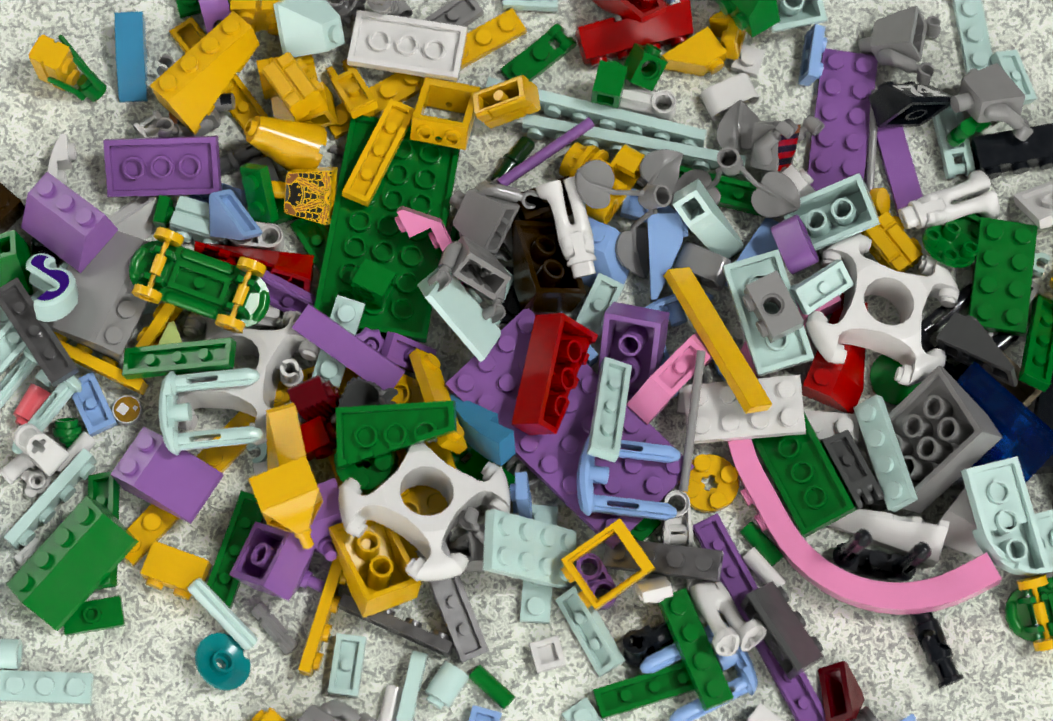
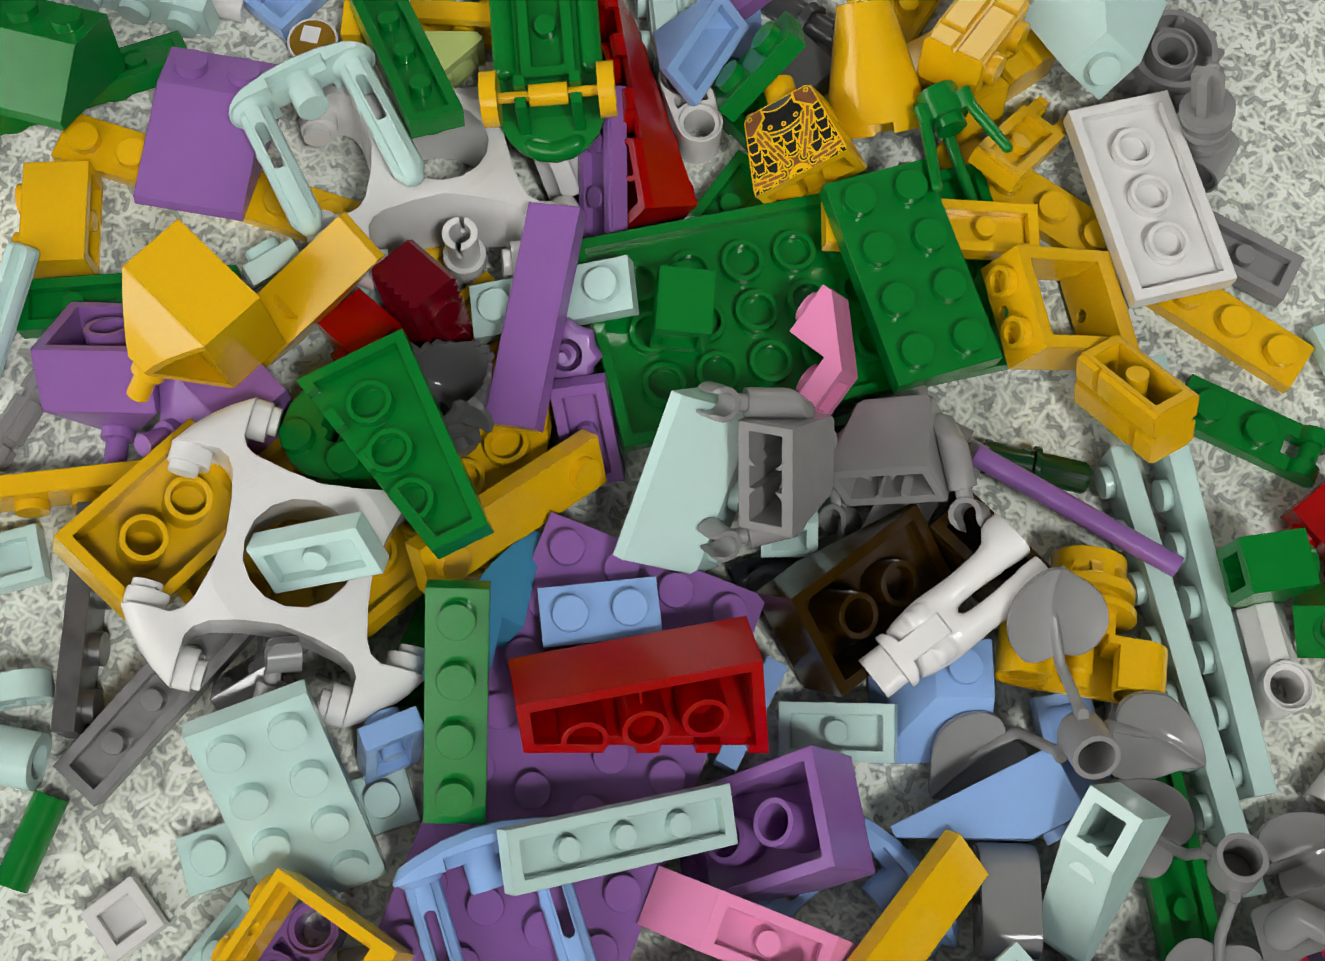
camera: 65 degrees right, 0 degrees up
none -> light aqua plate [242,236,300,290]
none -> light aqua plate [246,511,390,594]
none -> green plate [423,579,491,824]
none -> light blue plate [537,576,662,650]
none -> green plate [819,159,1003,394]
none -> green plant [913,80,1013,201]

